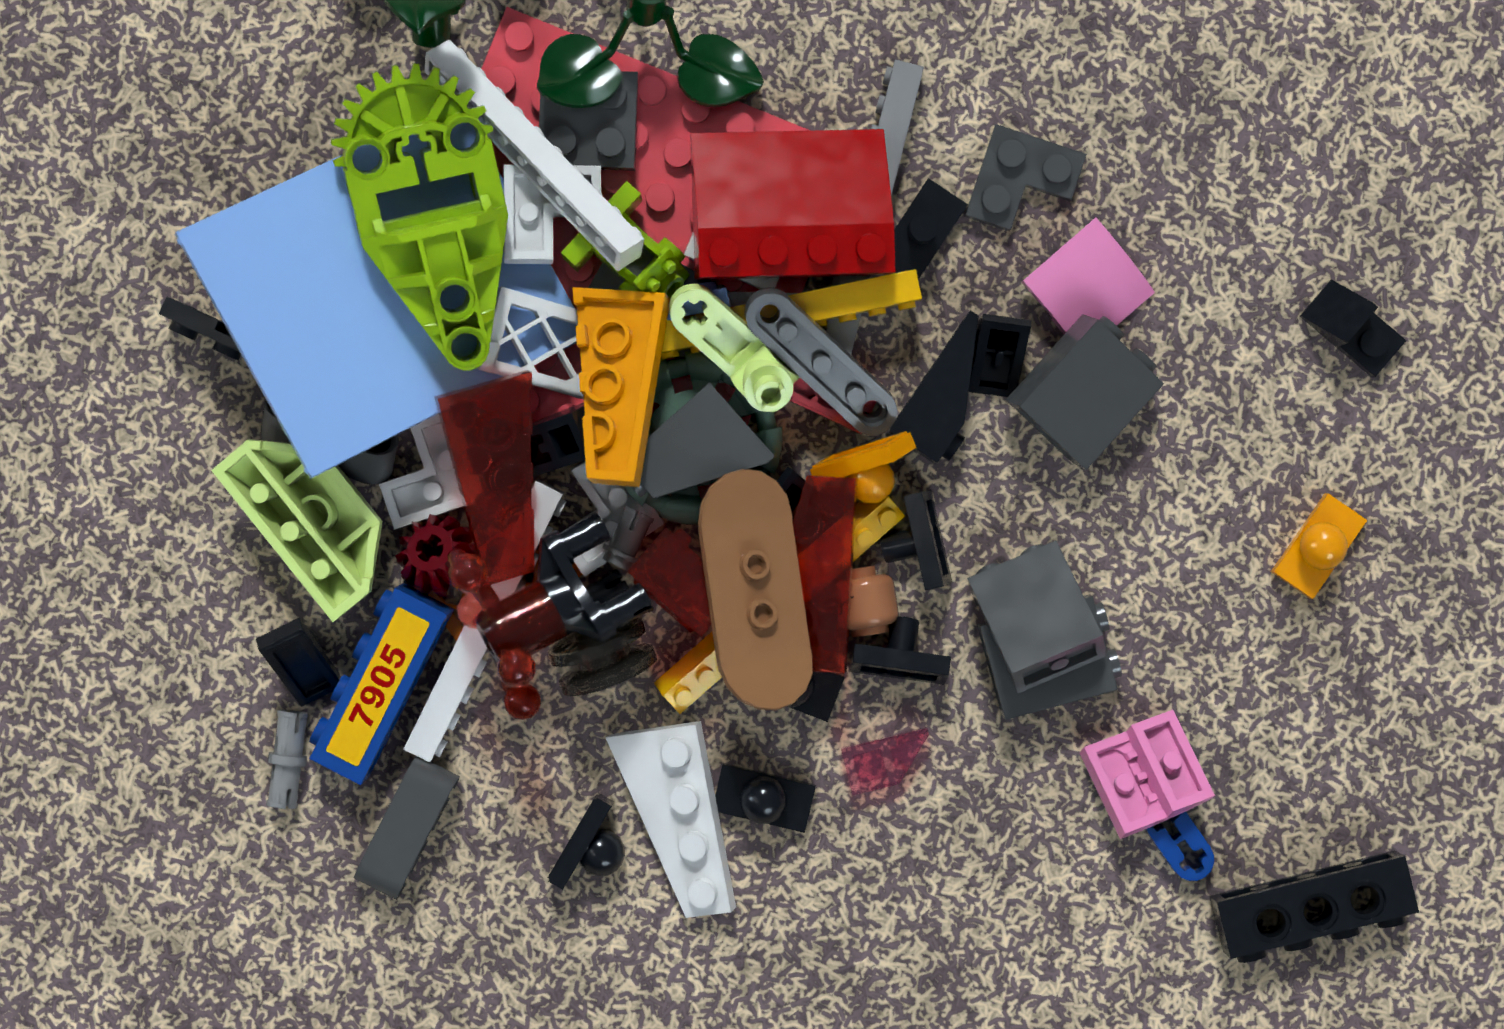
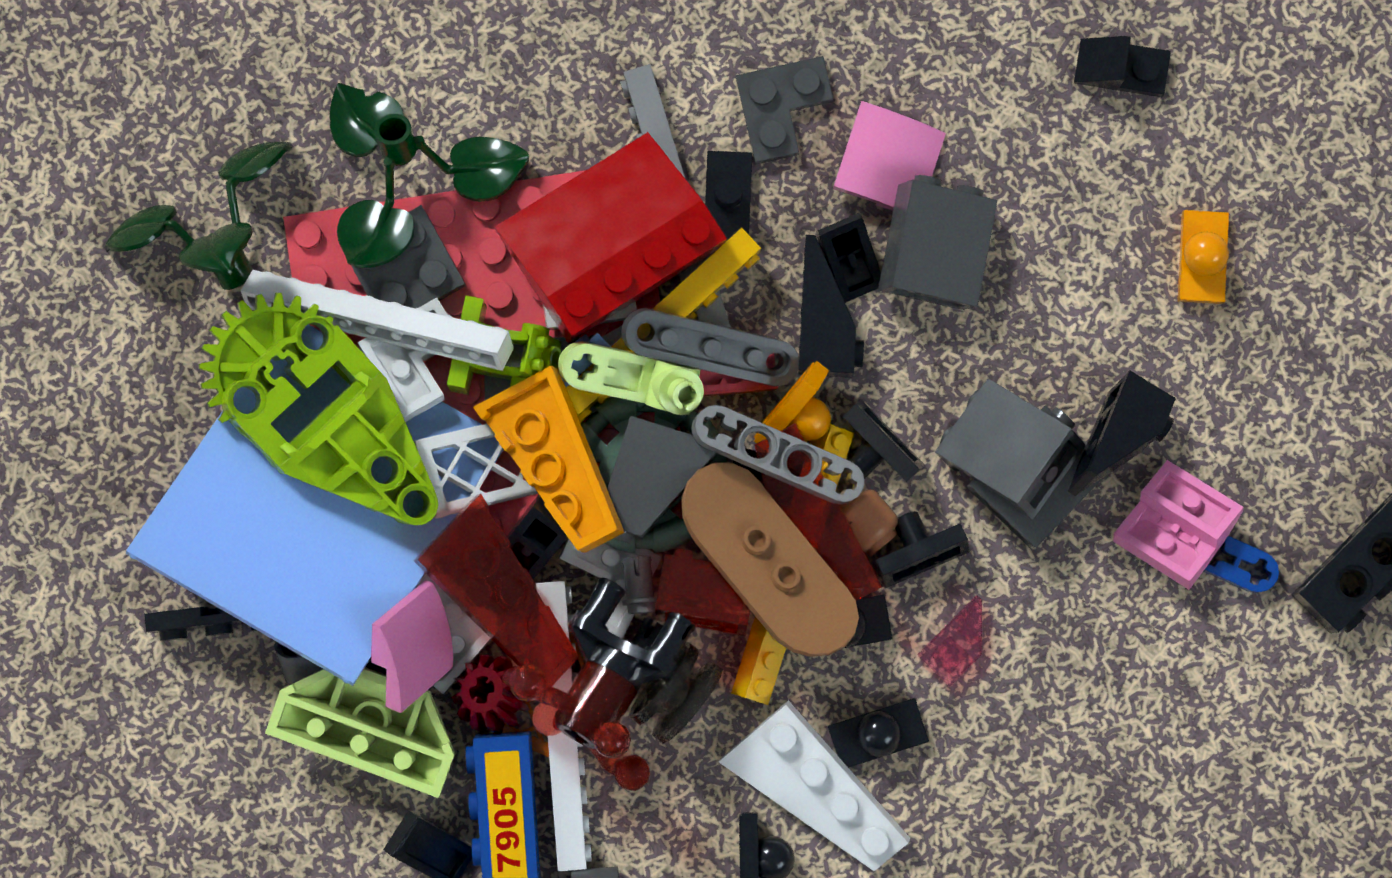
camera: 20 degrees left, 5 degrees down
none -> bright pink slope [371,580,453,713]
none -> light grey beam [691,405,865,504]
none -> black slope [1068,370,1176,496]

